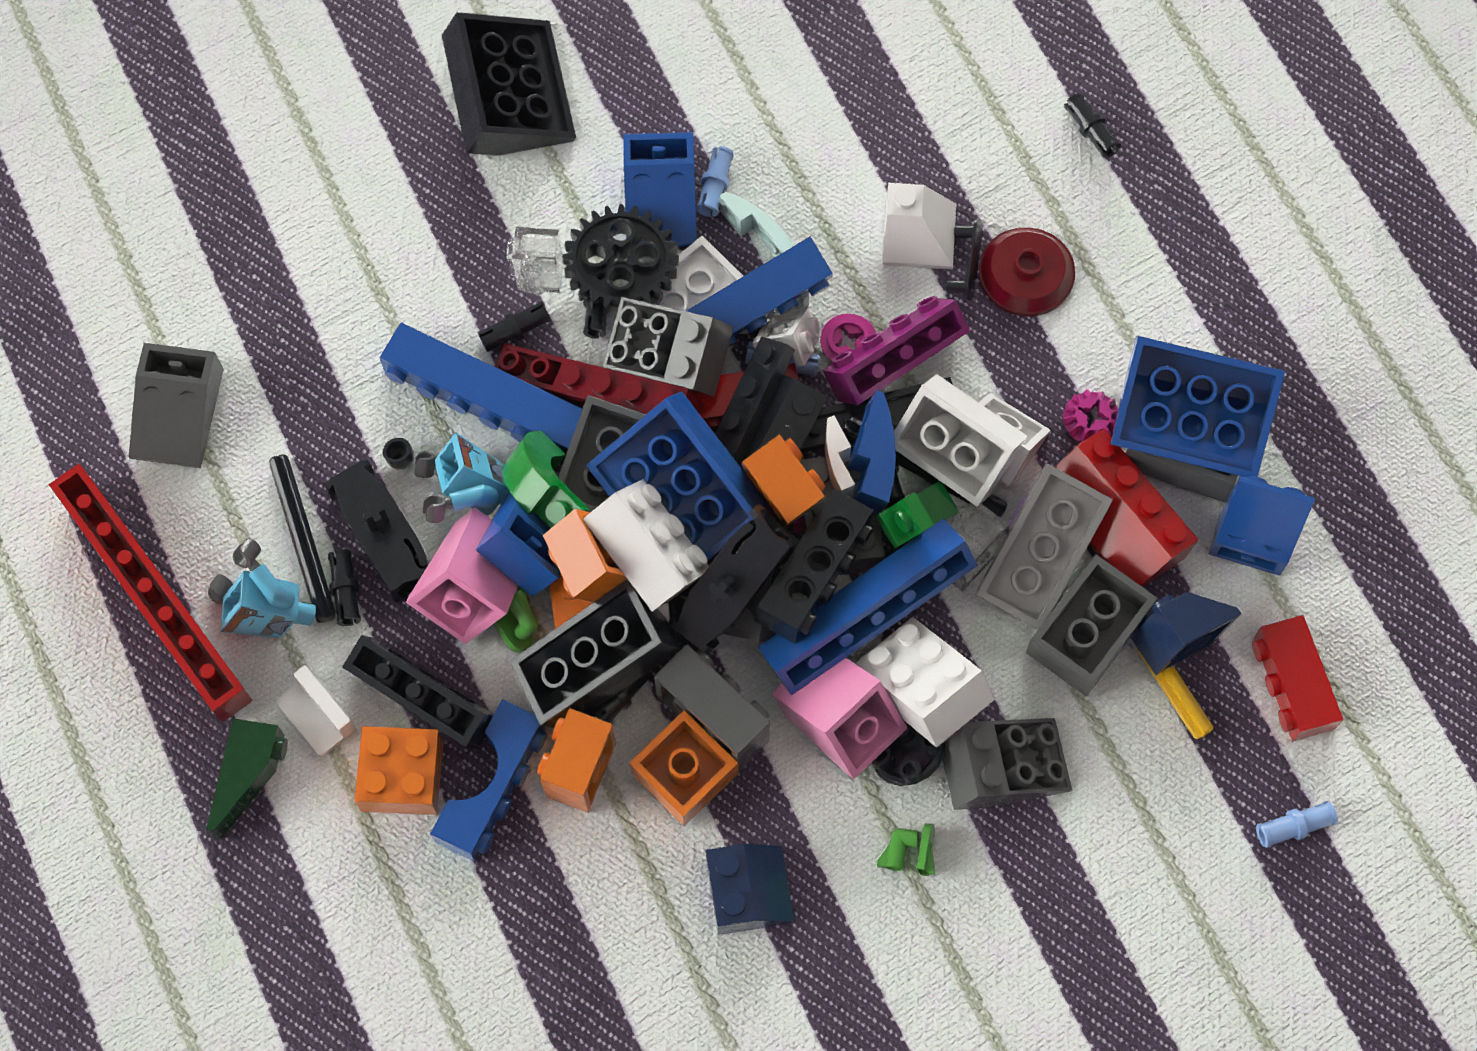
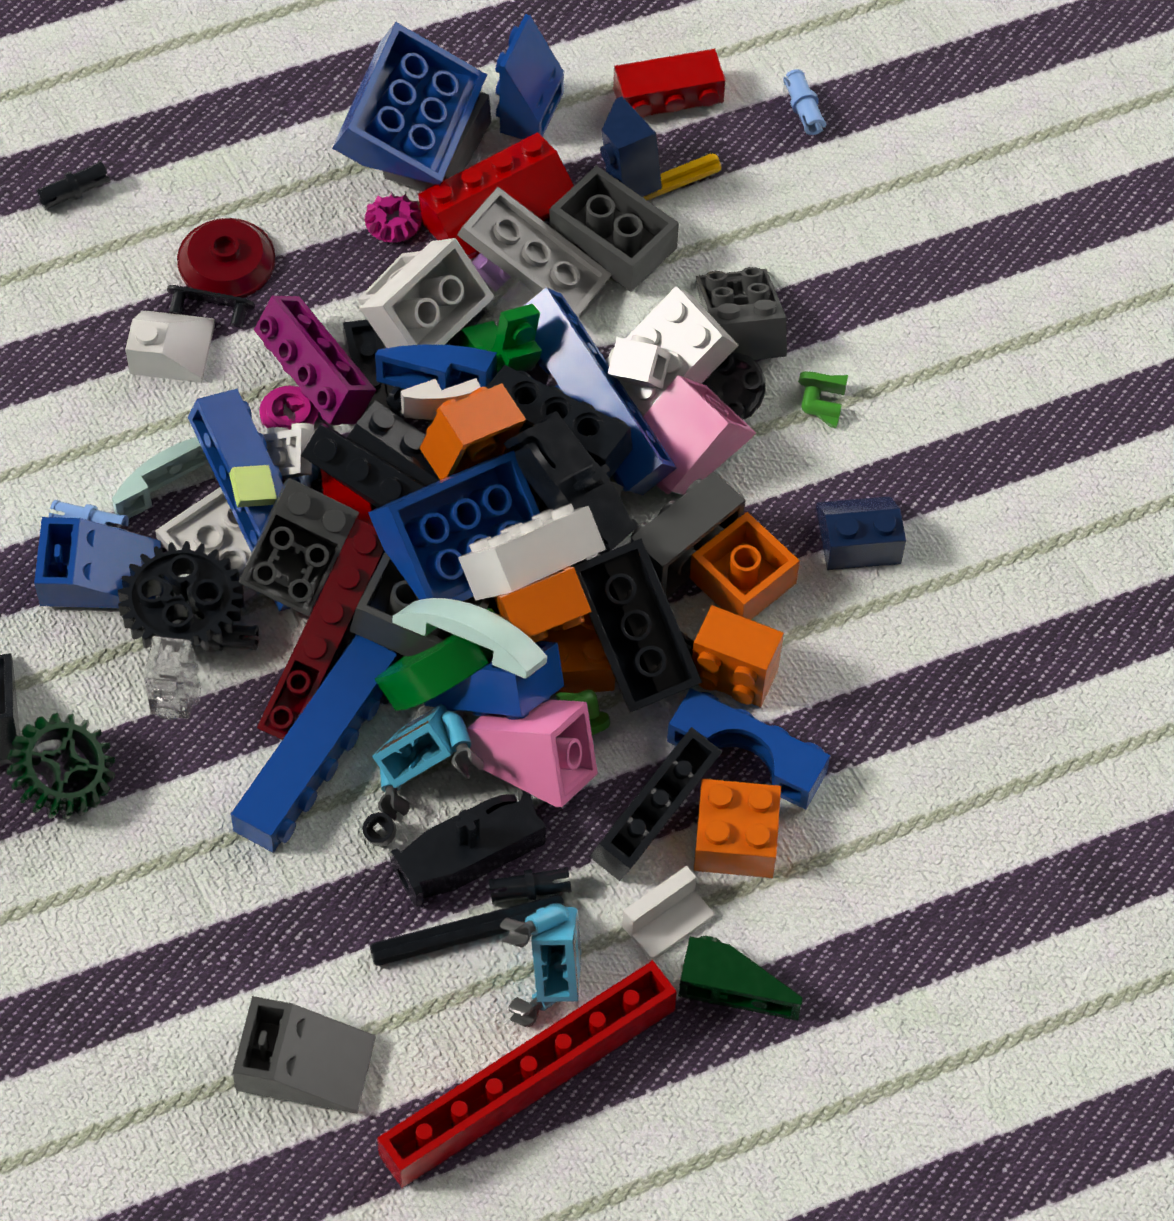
camera: 90 degrees left, 10 degrees down
black pin [477,301,551,352] -> none
none -> dark green gear [7,712,115,820]
none -> yellowish green tile [229,465,277,507]
none -> light aqua slope [392,598,548,679]
none -> white brick [608,335,671,389]

